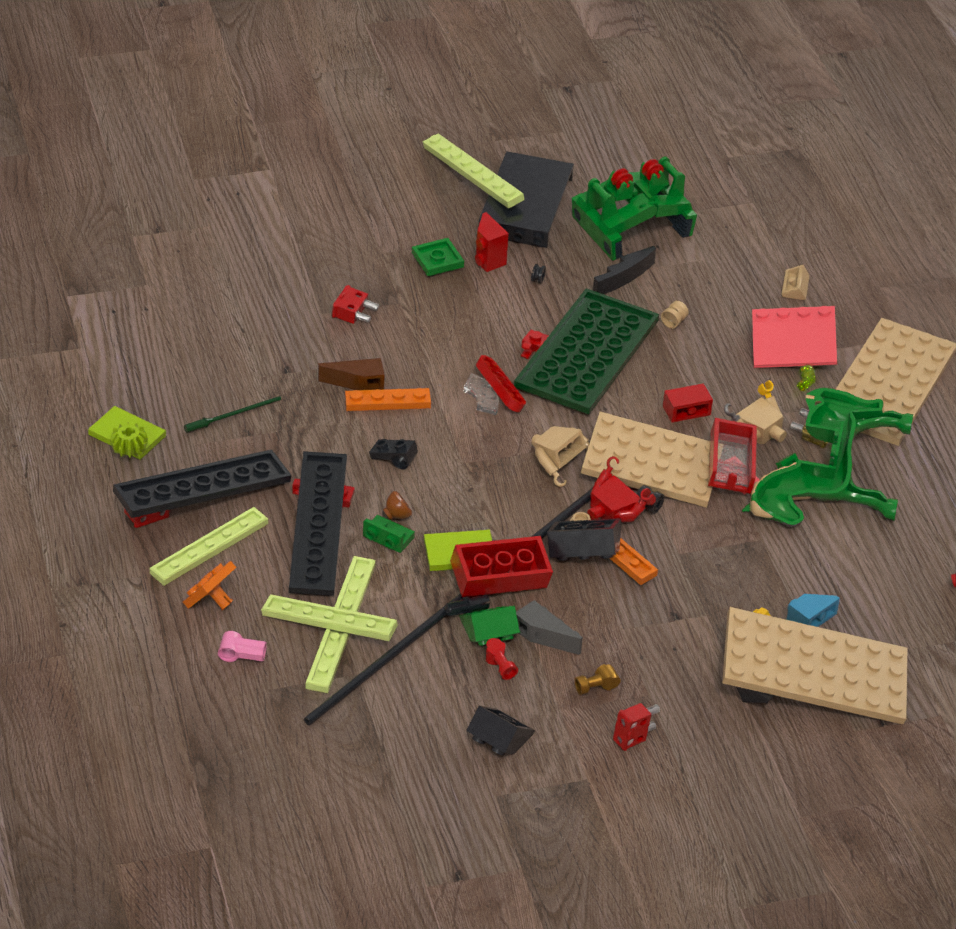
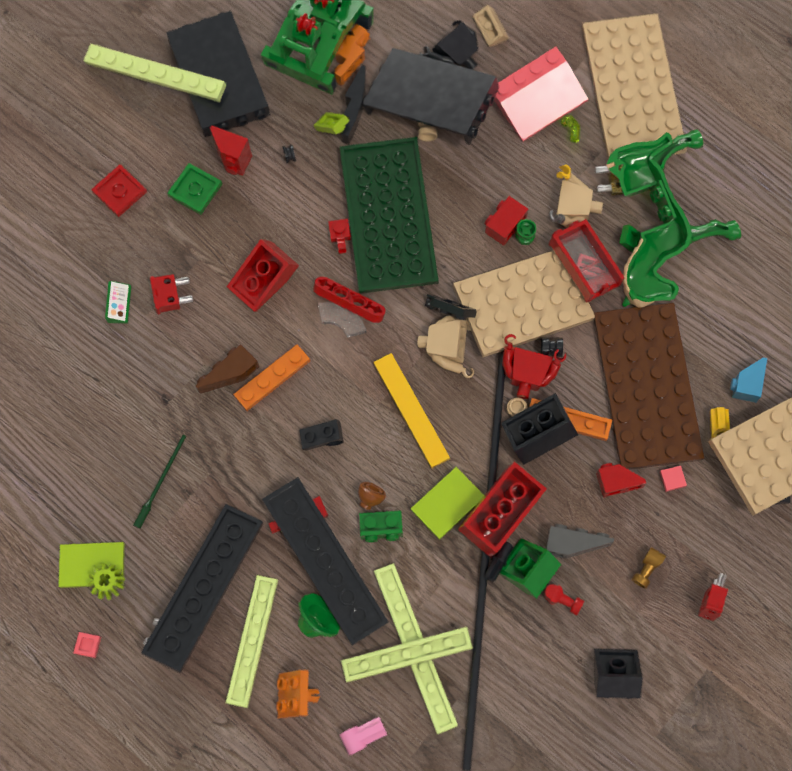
camera: 30 degrees left, 30 degrees up
none -> coral tile [74,632,101,658]
none -> red tile [91,165,147,218]
none -> slope [105,281,132,324]
none -> red slope [227,239,299,312]
none -> green hat [298,593,340,638]
none -> lime plate [313,112,349,134]
none -> orange plate [335,24,370,86]
none -> black panel [362,48,499,145]
none -> yellow tile [374,353,450,469]
none -> black torso [419,20,479,70]
none -> black hinge [424,294,477,320]
none -> green wheel [515,219,537,245]
none -> reddish brown plate [594,303,704,470]
none -> red slope [596,463,646,498]
none -> coral tile [660,466,687,492]

